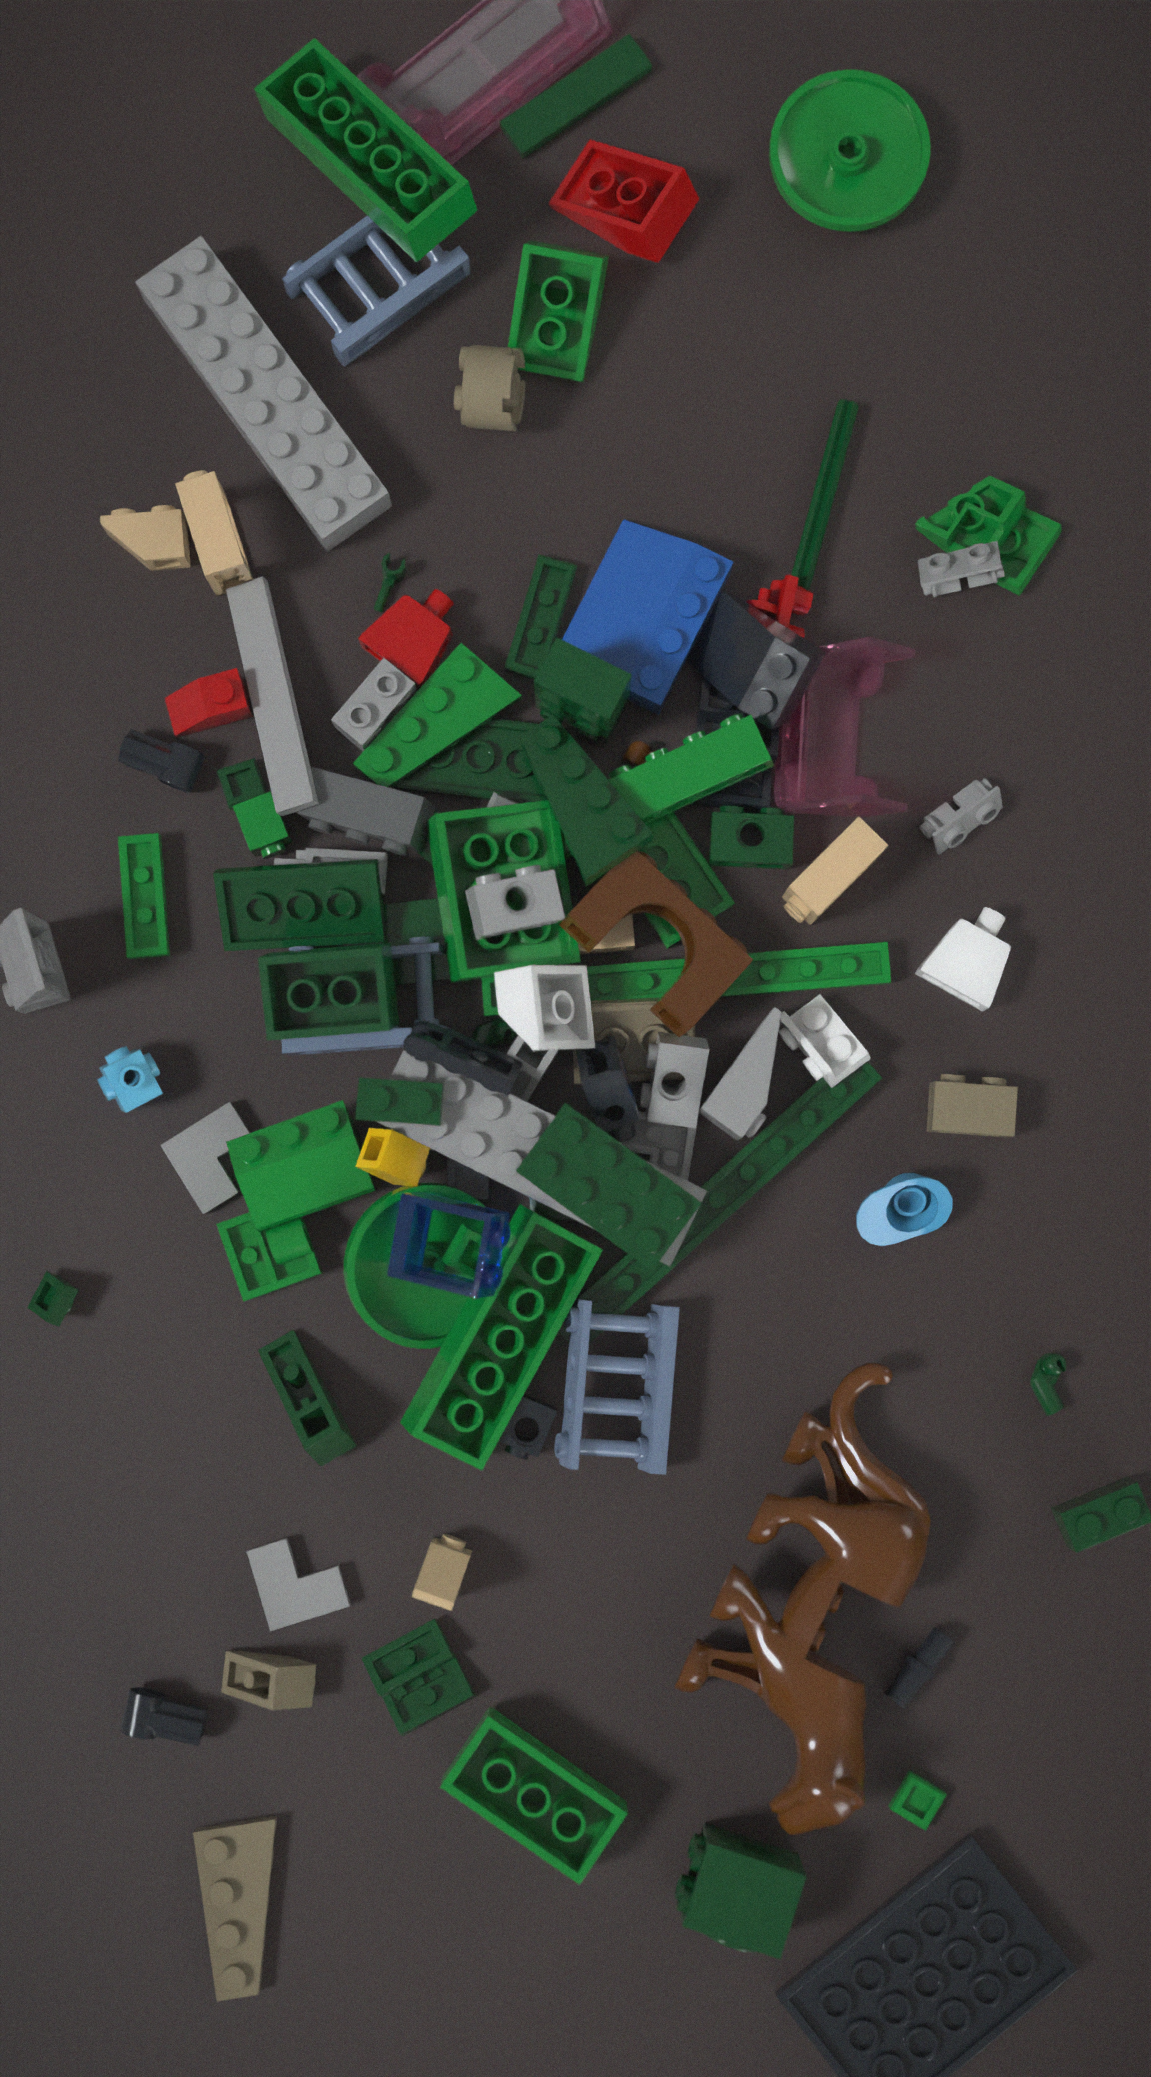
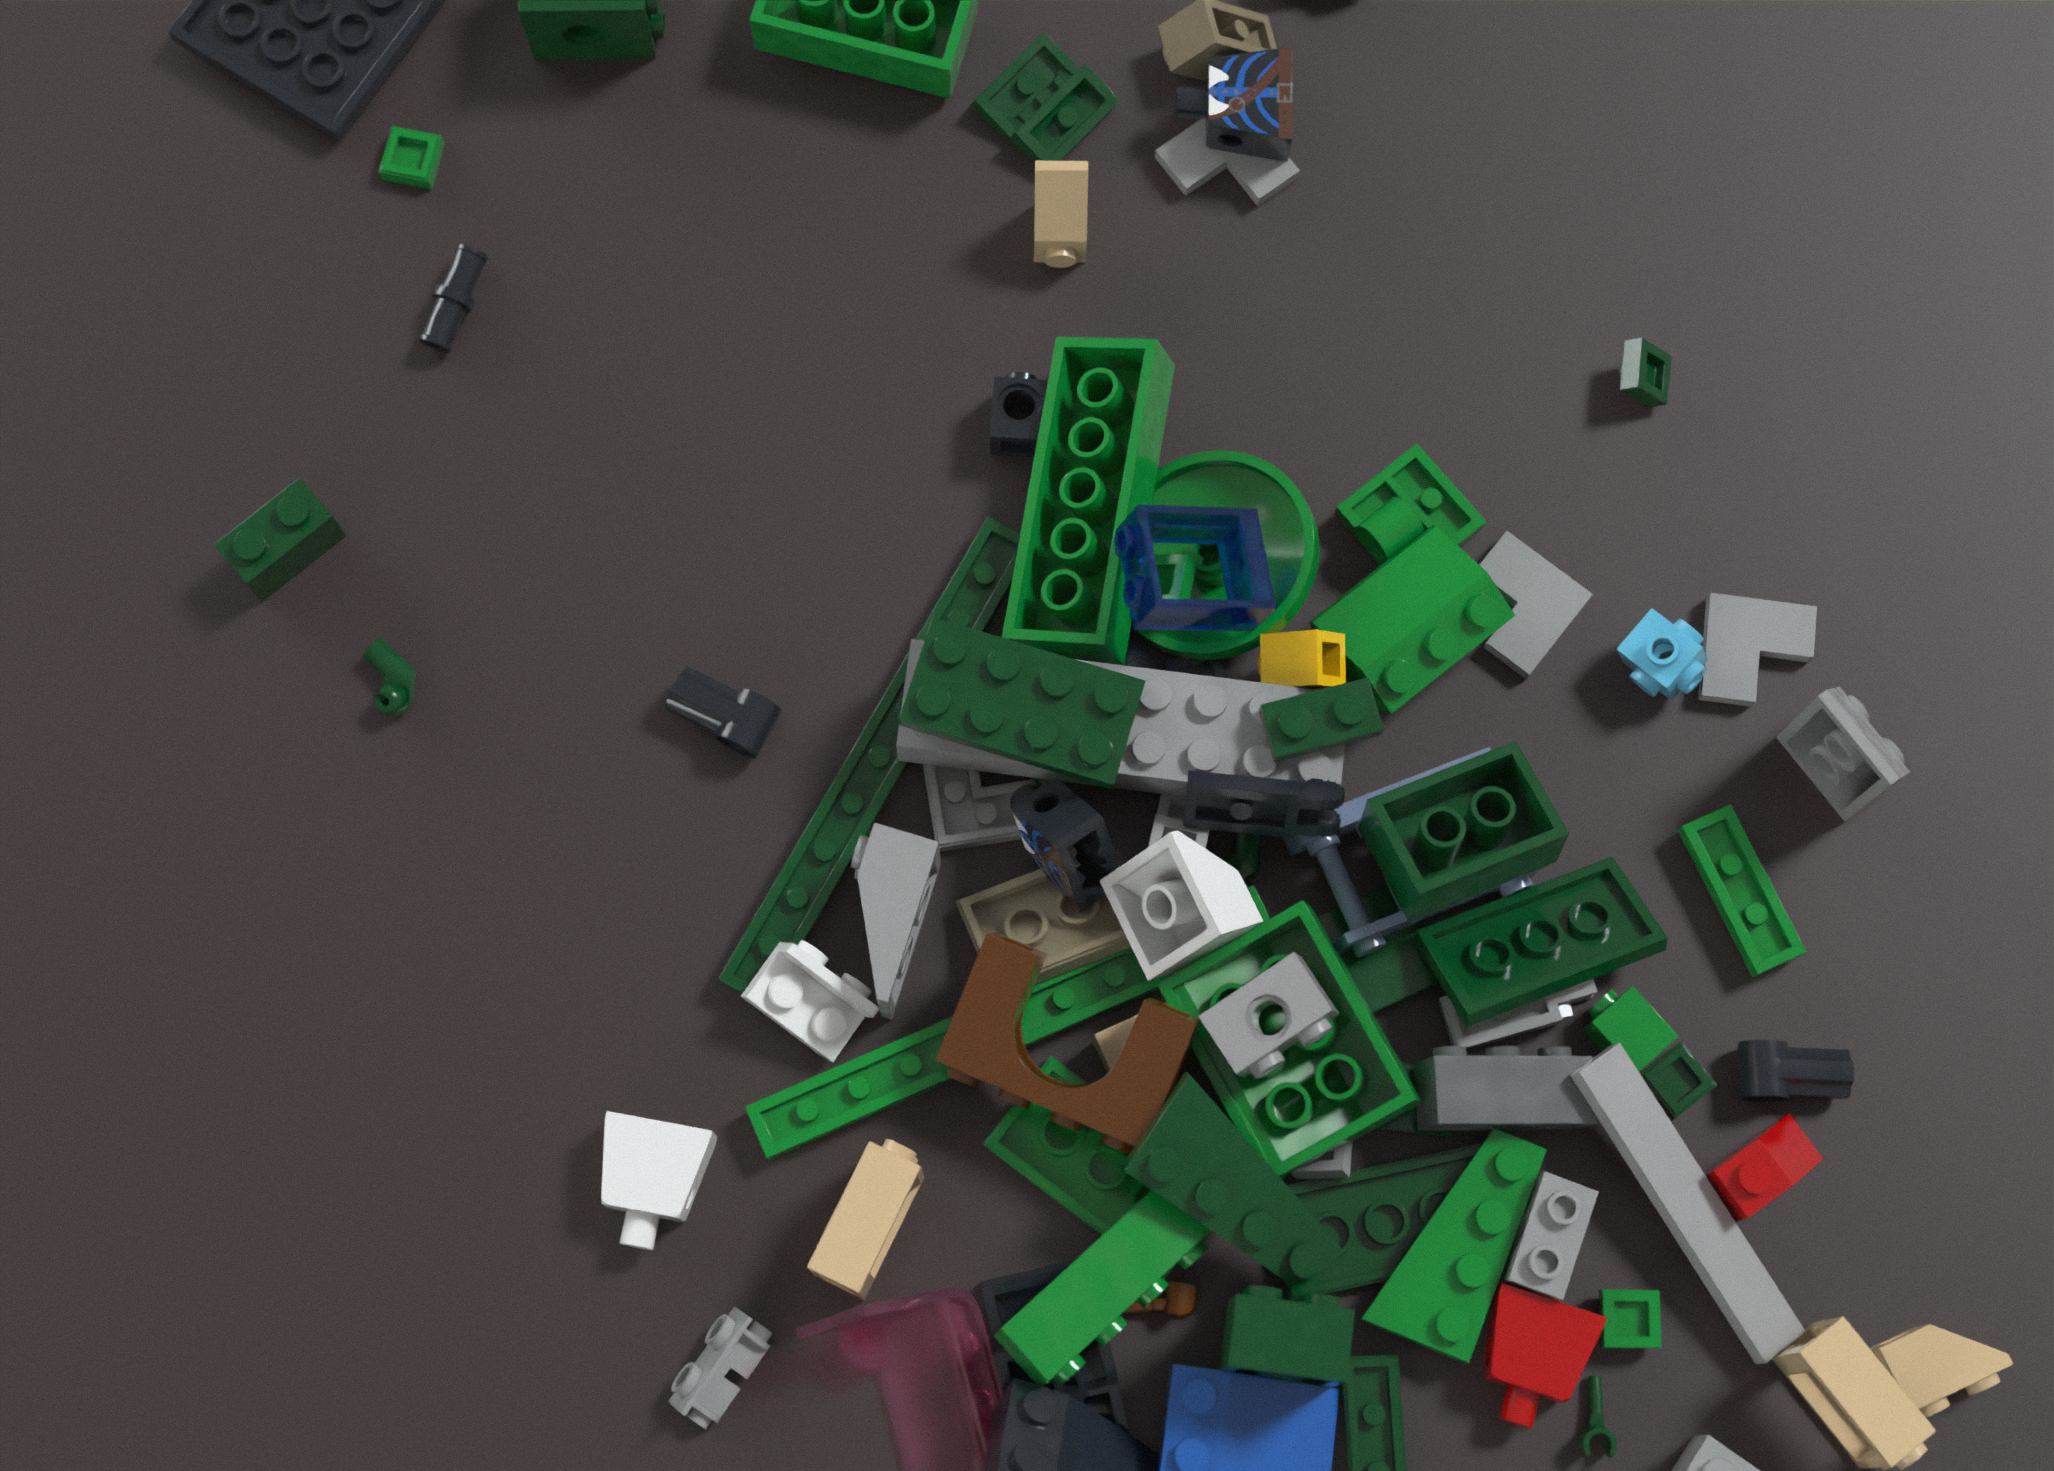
camera: 160 degrees right, 10 degrees down
dark green slope [258,1330,357,1466] -> none
sand blue fence [555,1298,679,1475] -> none
light grey brick [639,1032,709,1128] -> none
reddish brown animal [674,1363,931,1834] -> none
dark green brick [708,806,794,870] -> none
dark azure piece [856,1173,953,1246] -> none
dark tan brick [926,1074,1018,1138] -> none
none -> black piece [665,666,782,759]
none -> torso [1175,48,1293,161]
none -> green plate [1598,1289,1662,1349]
none -> light grey tile [1698,593,1817,707]

